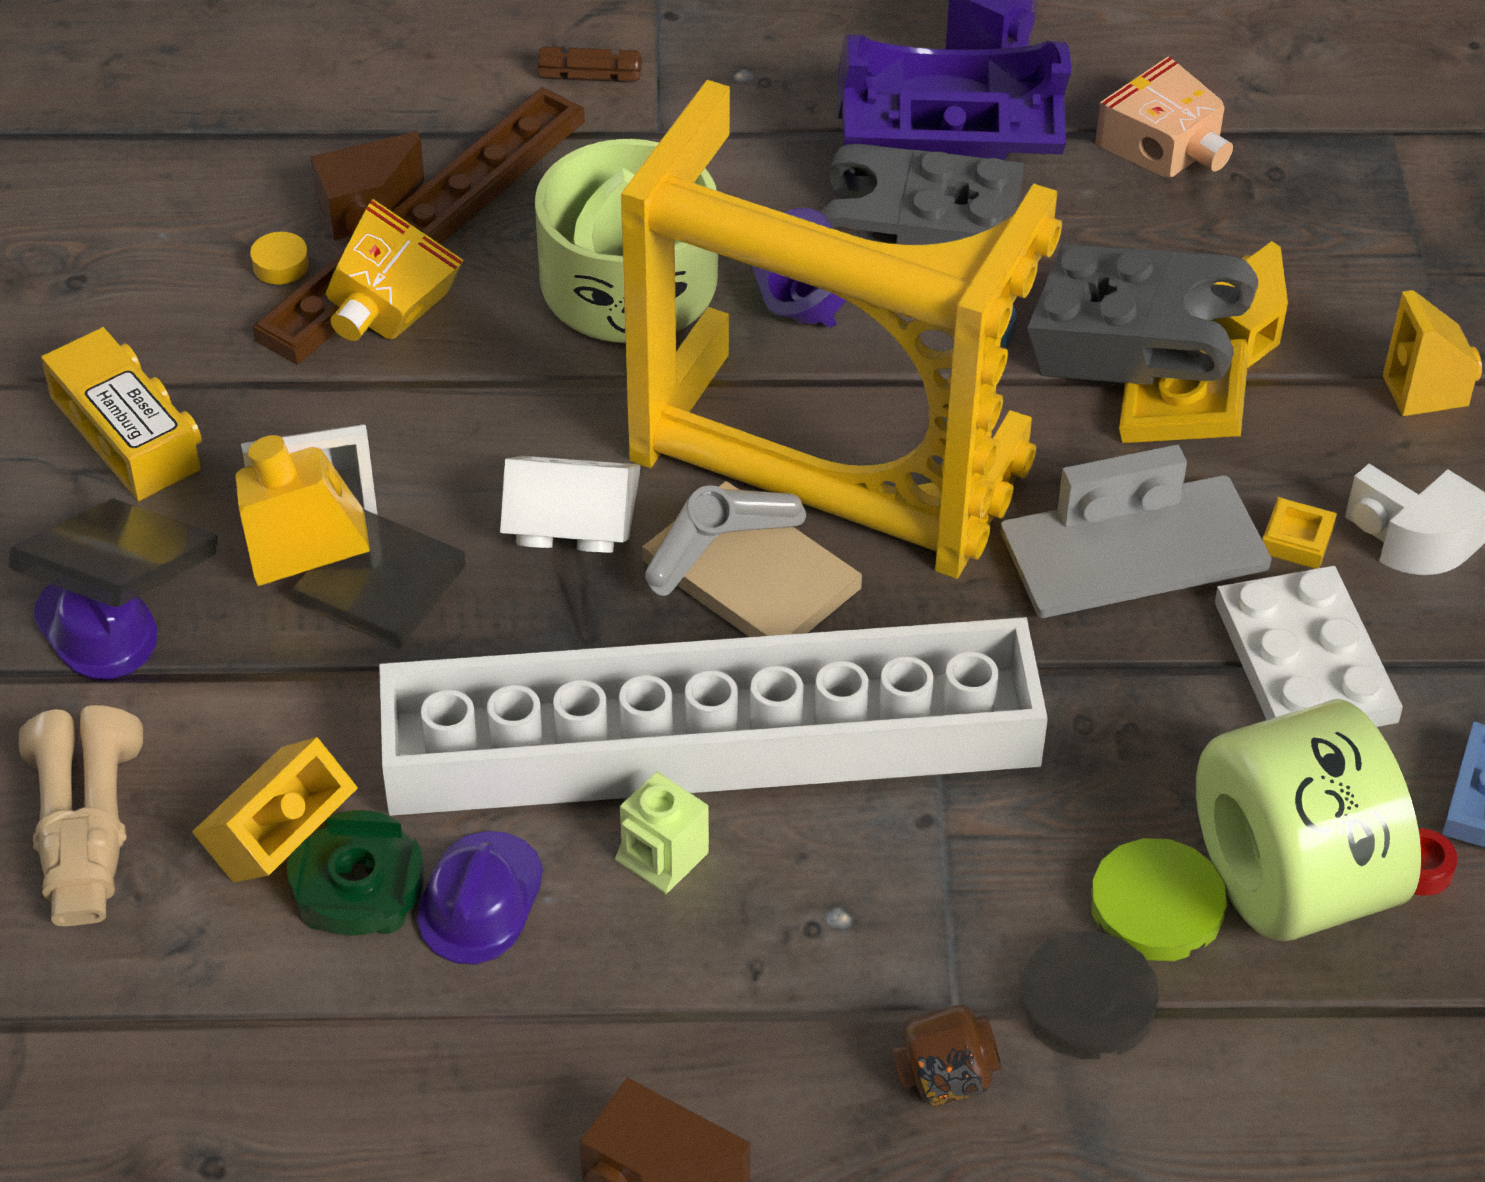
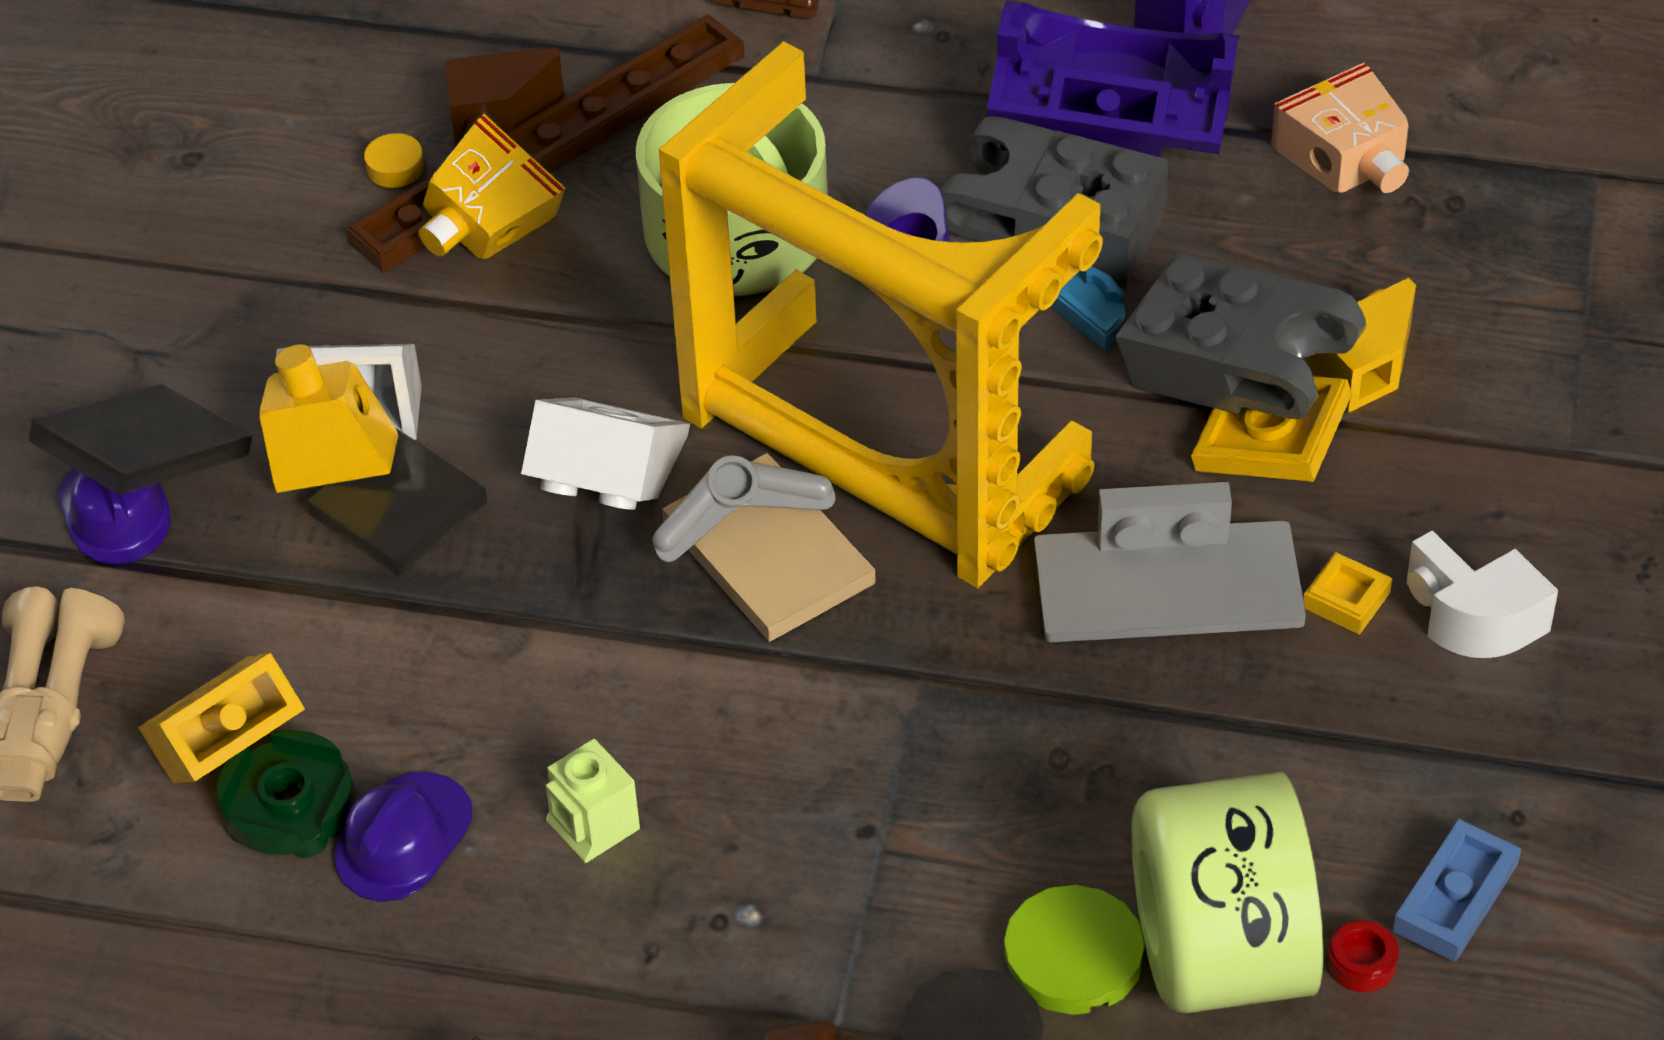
camera: 15 degrees right, 0 degrees up
yellow brick [41,327,202,502] -> none
white brick [380,617,1048,816] -> none
white plate [1215,566,1403,727] -> none
yellow slope [1382,290,1482,416] -> none

